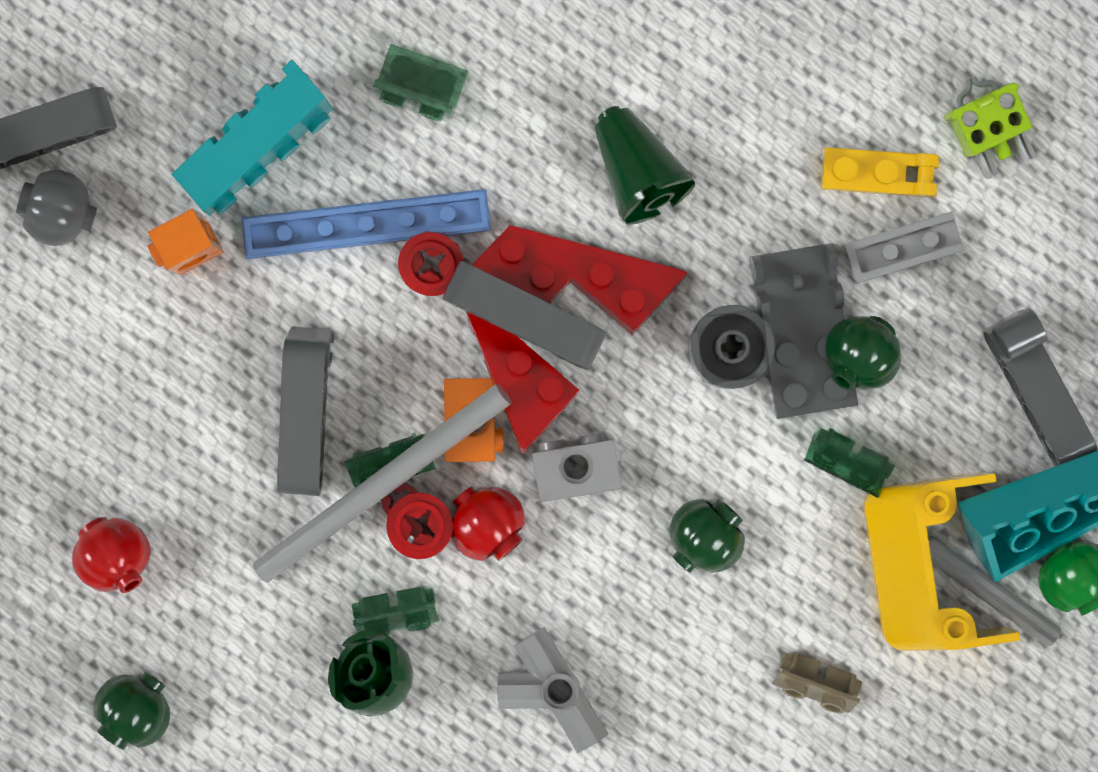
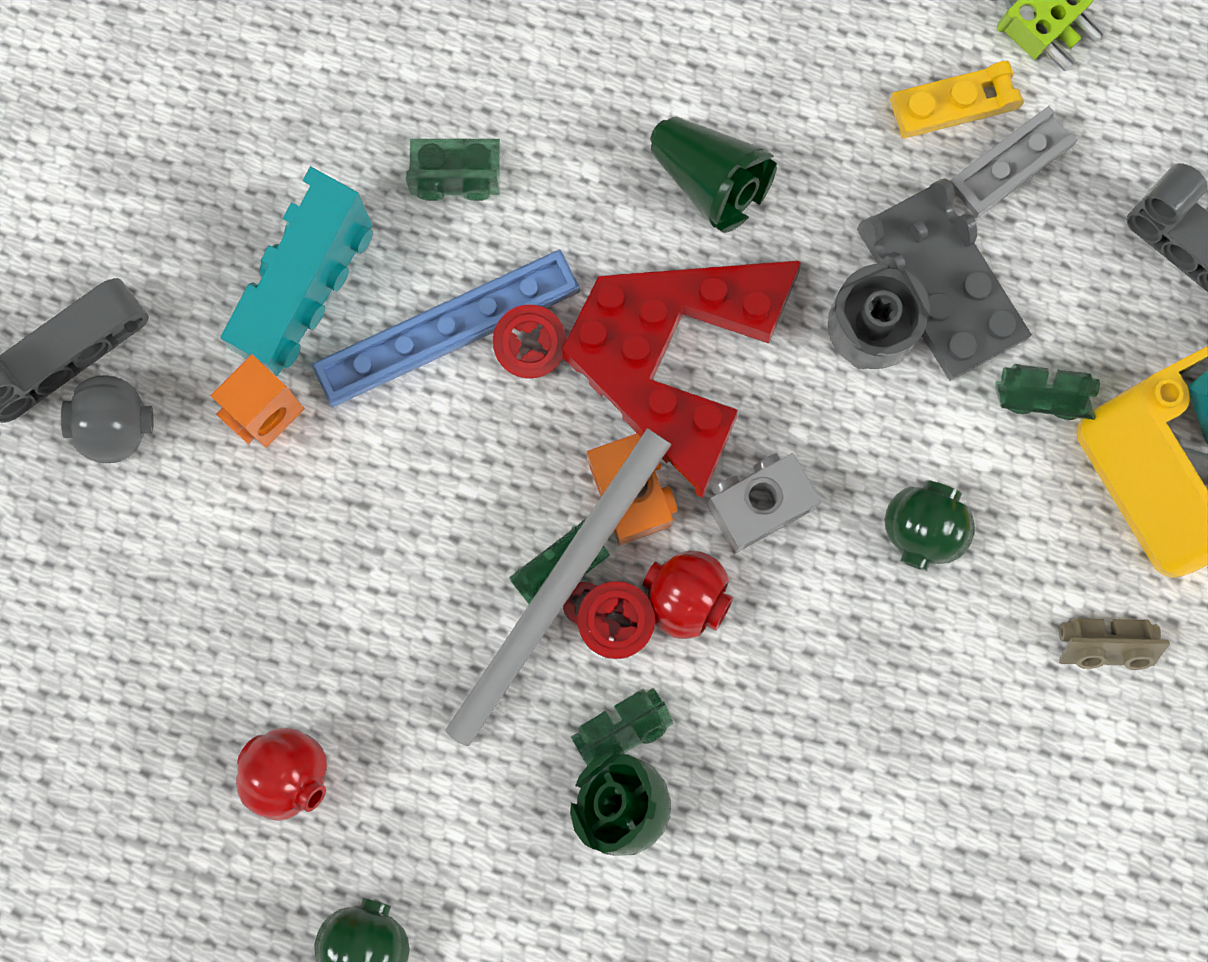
camera: 15 degrees left, 10 degrees down
dark grey beam [277,326,334,496] -> none
dark grey beam [442,261,607,370] -> none
light grey piece [497,627,608,753] -> none
dark green plant [825,316,901,390] -> none

